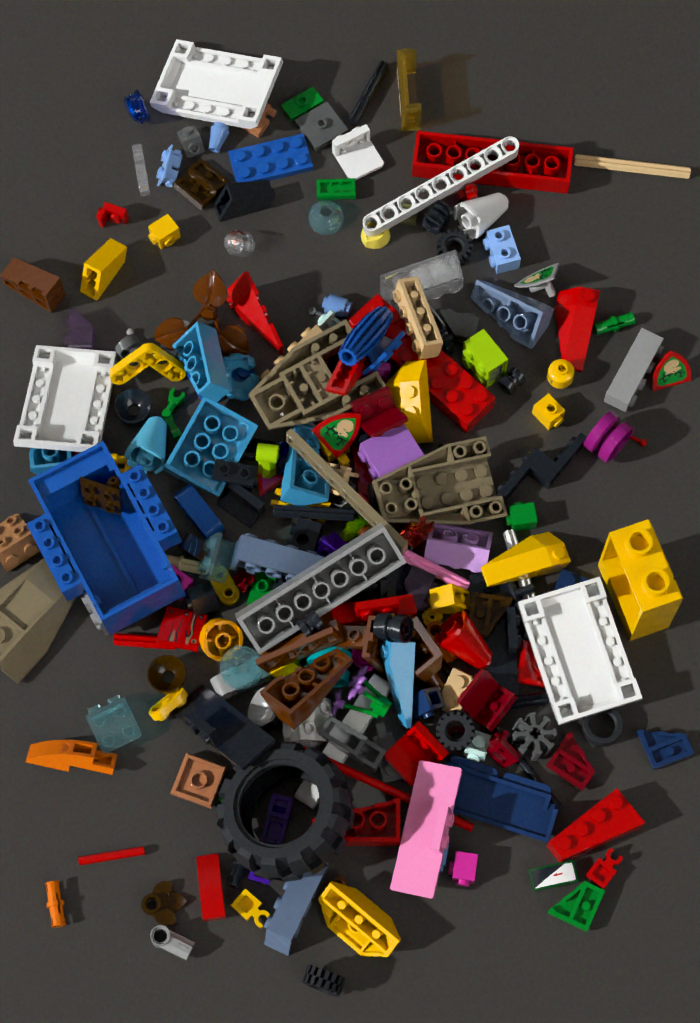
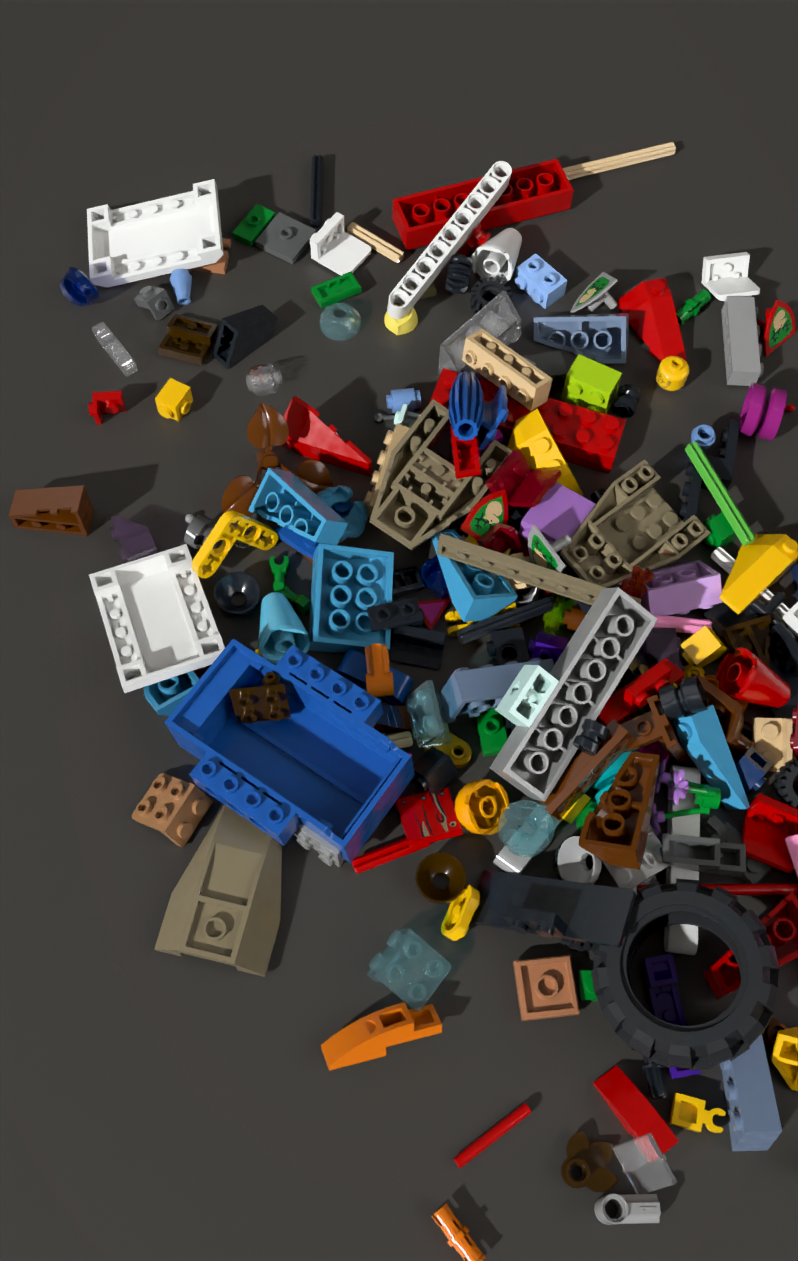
camera: 30 degrees left, 5 degrees down
yellow slope [80,238,127,301] -> none
light blue hinge [156,144,182,187] -> none
blue plate [228,133,313,182] -> none
dark red plate [234,569,255,593] -> none
lime piece [256,443,279,479] -> none
clear yellow panel [397,48,422,131] -> none
yellow brick [532,393,565,430] -> none
none -> tan axle [347,222,404,263]
none -> orange piece [365,643,394,697]
none -> dark red bracket [476,523,522,553]
none -> light aqua brick [495,664,559,728]
none -> shield [528,525,572,573]
none -> clear piece [612,1133,677,1194]
none -> bright green axle [685,441,756,546]
none -> medium blue cone [691,424,715,452]
none -> white bracket [701,252,760,301]

